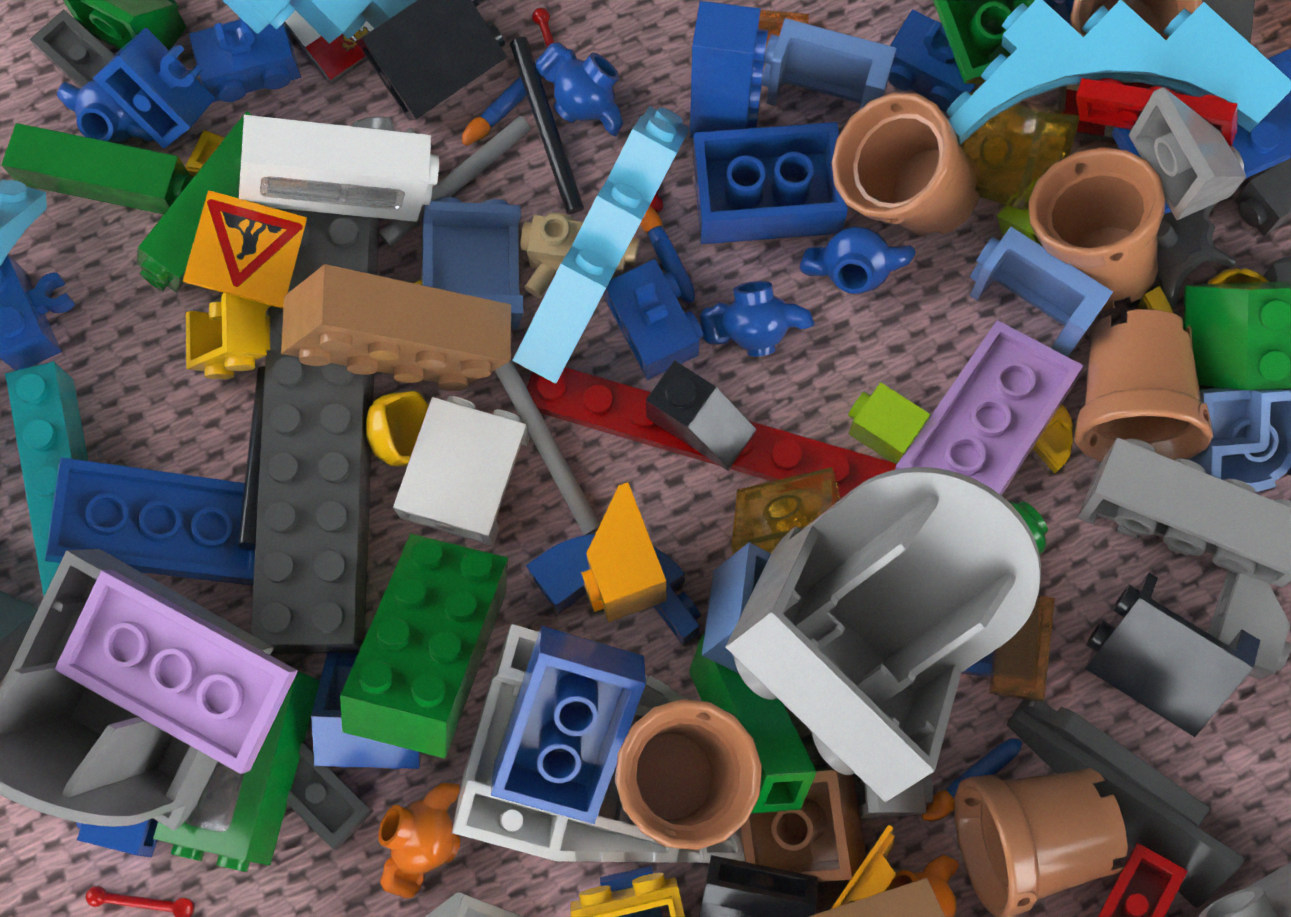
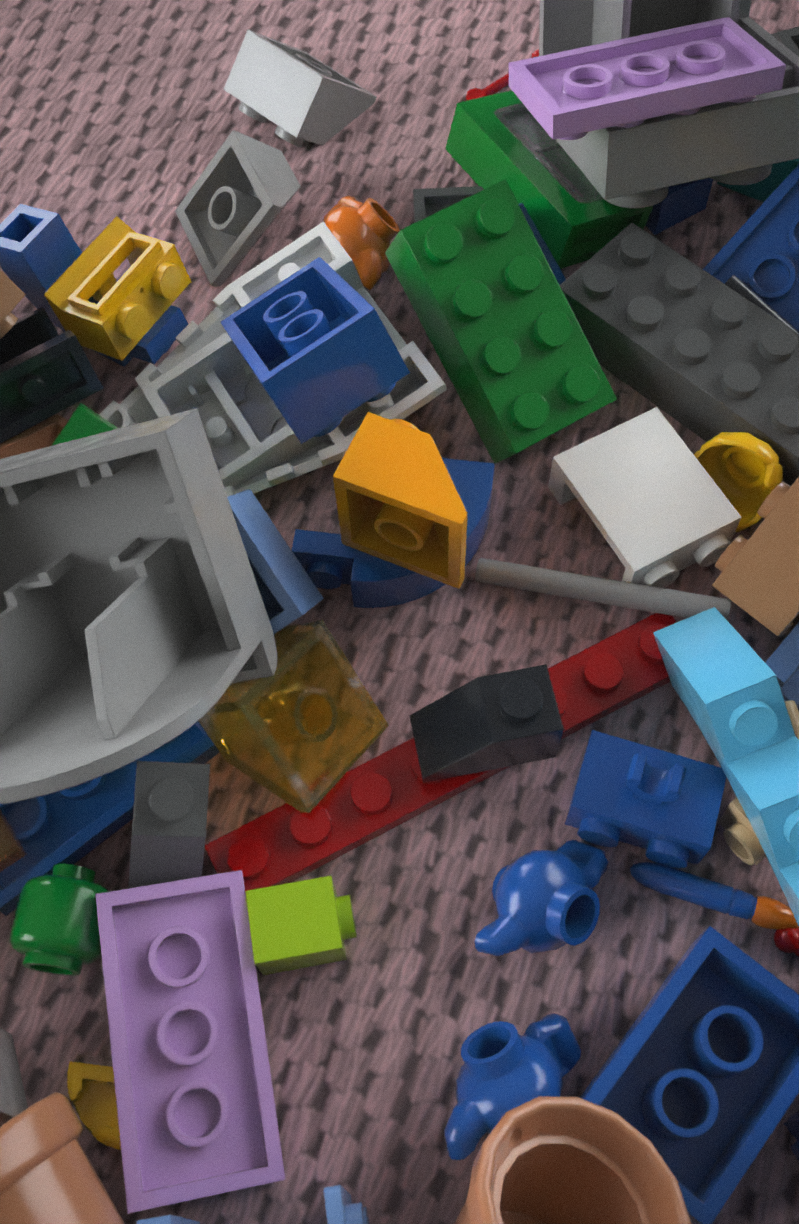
camera: 135 degrees right, 10 degrees down
nougat piece [615,699,762,850] -> none

